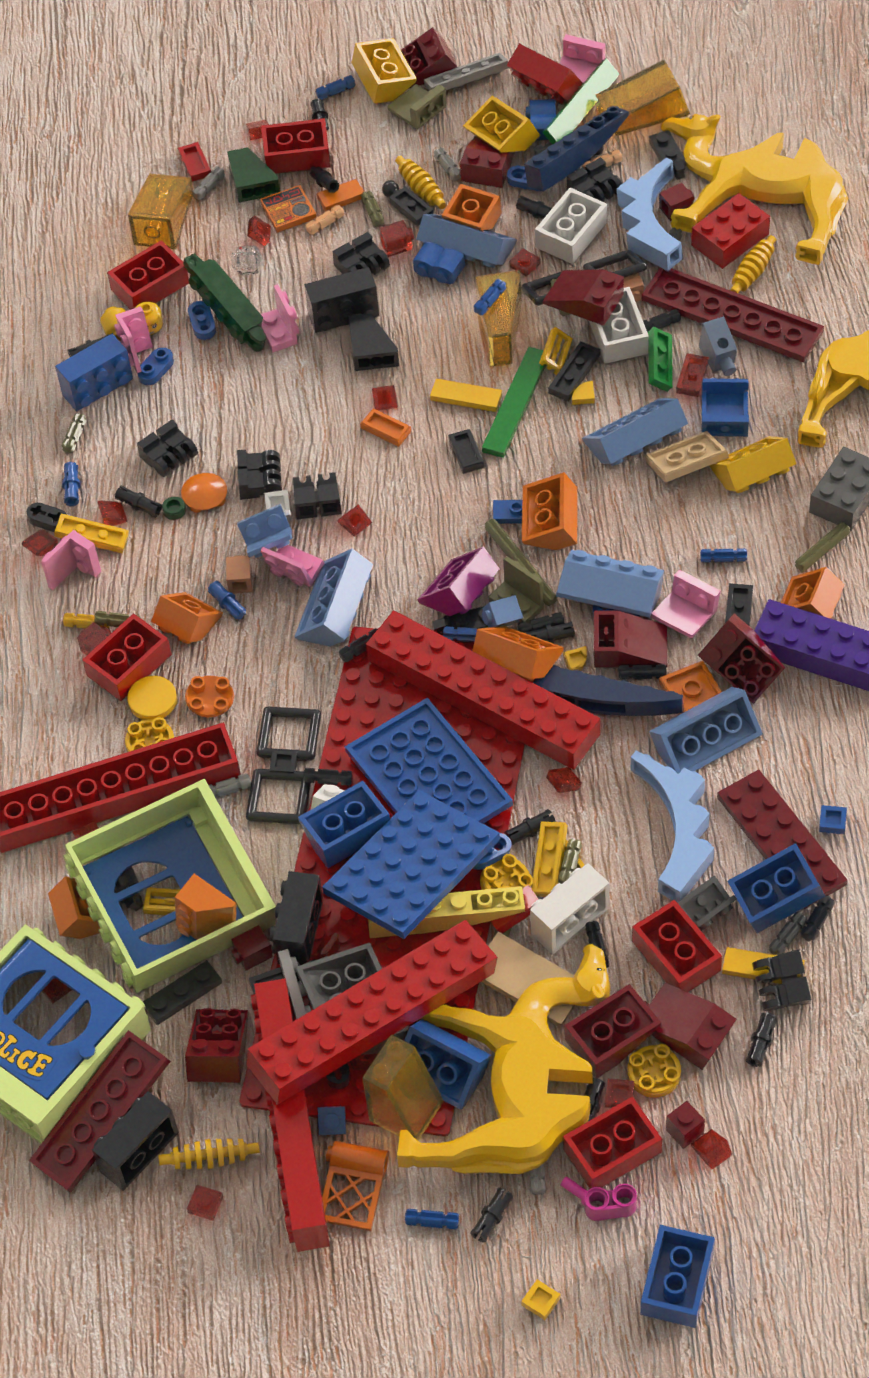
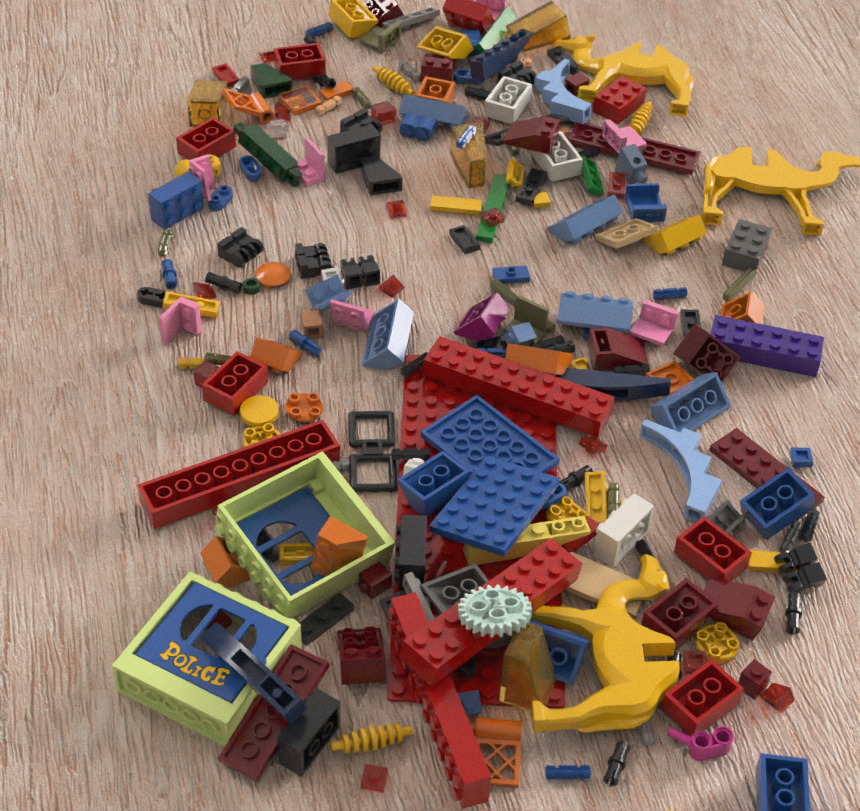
camera: 15 degrees left, 10 degrees down
clear red slope [21,529,58,556] -> none
orange tile [360,408,412,447] -> none
black plate [382,180,434,226] -> none
orange slope [522,472,577,550] -> none
none -> dark blue slope [200,622,307,725]
none -> orange piece [222,88,274,124]
none -> light aqua gear [458,585,532,638]
none -> clear red plate [481,207,505,227]
none -> bright pink bracket [602,119,646,154]

